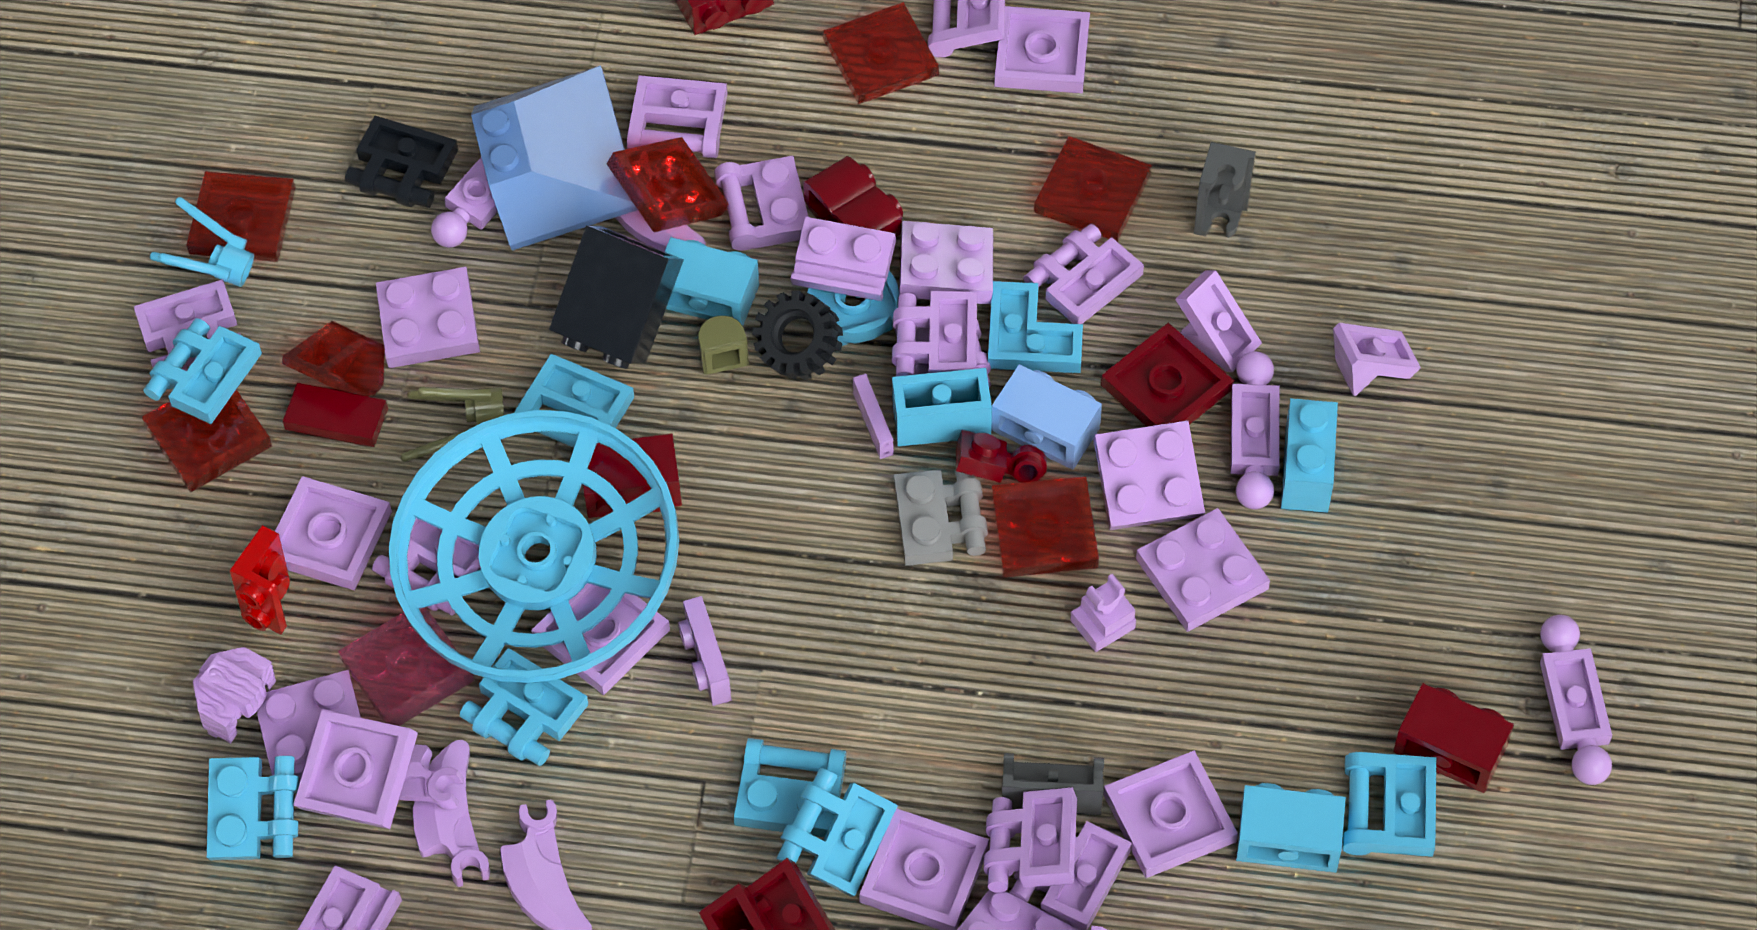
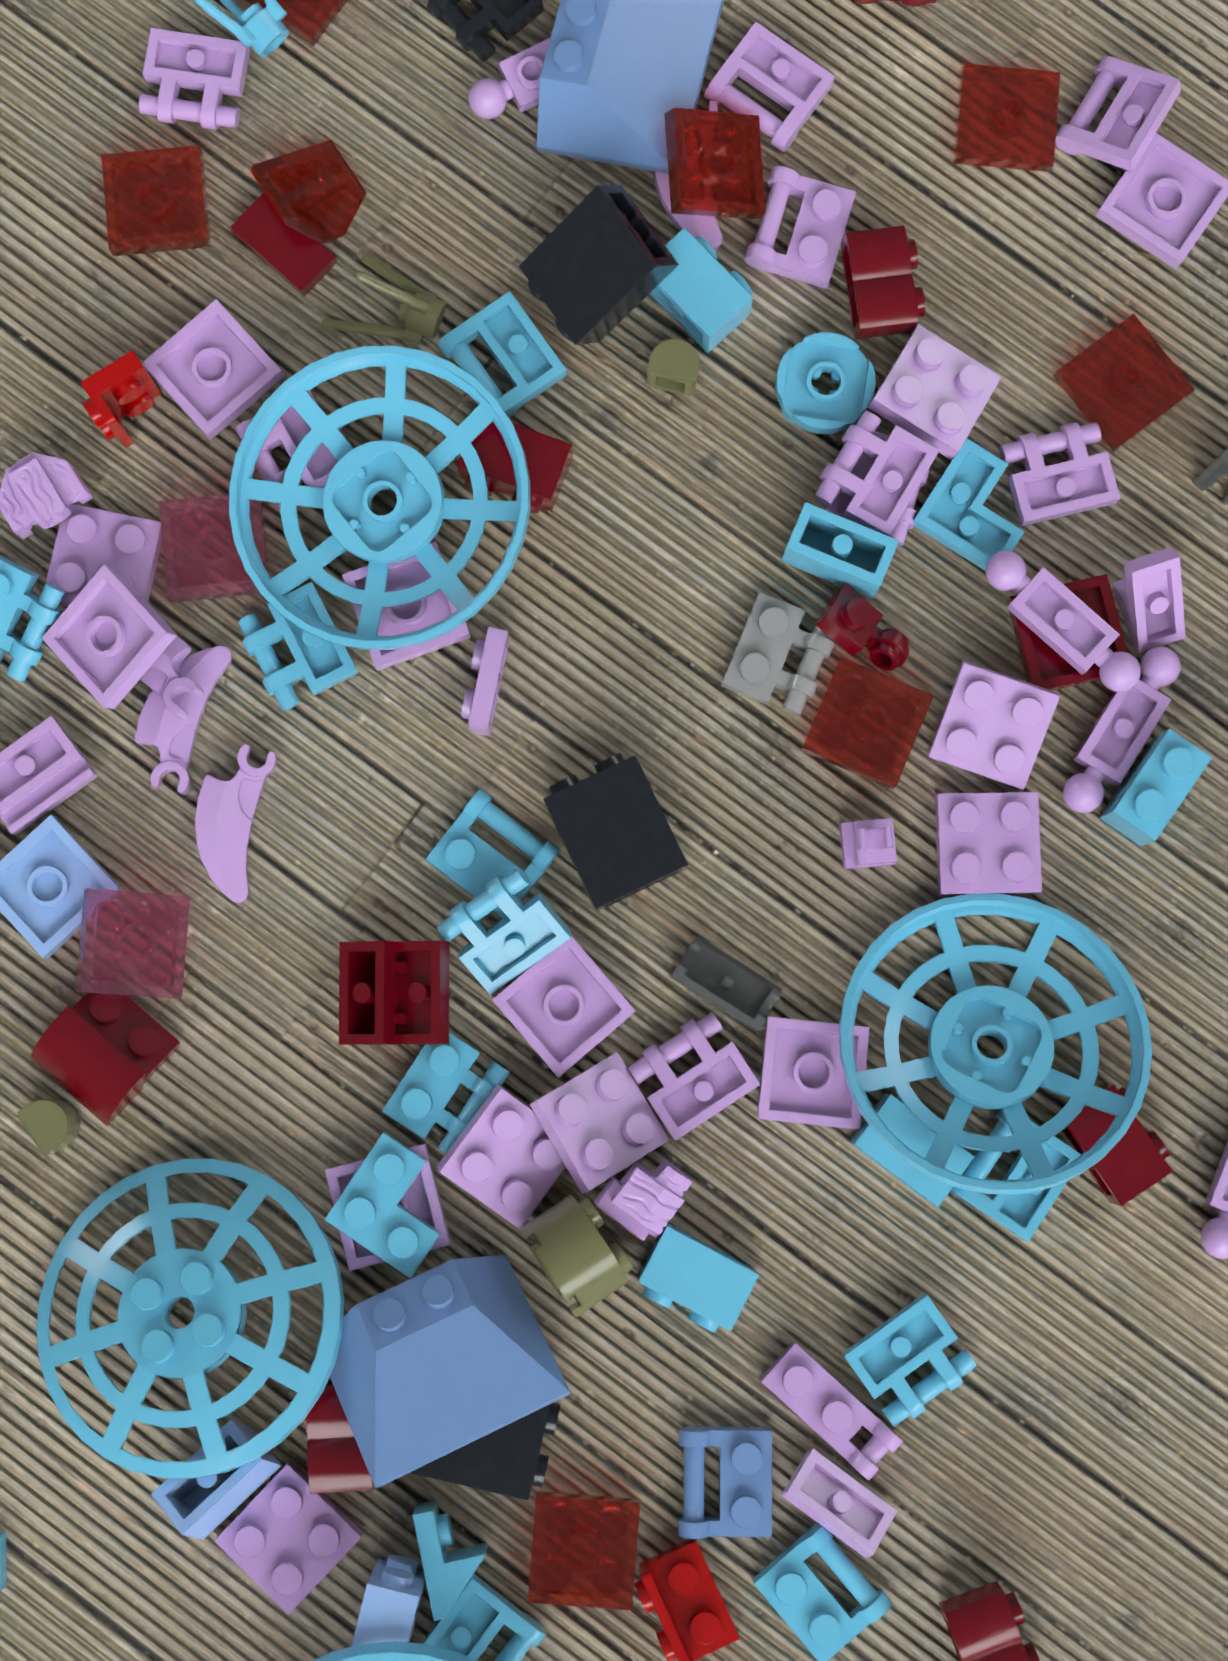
camera: 25 degrees right, 25 degrees up
medium azure plate [143,318,262,424] -> none
lavender plate [376,267,480,368] -> none
black tyre [752,291,843,380] -> none
lavender plate [790,217,896,301] -> none
lavender piece [853,374,893,459] -> none
lavender plate [984,787,1077,893] -> none
light blue brick [991,364,1102,470] -> none
none -> black brick [543,753,688,912]
none -> medium azure dish [839,893,1152,1194]
none -> lavender plate [985,550,1141,692]

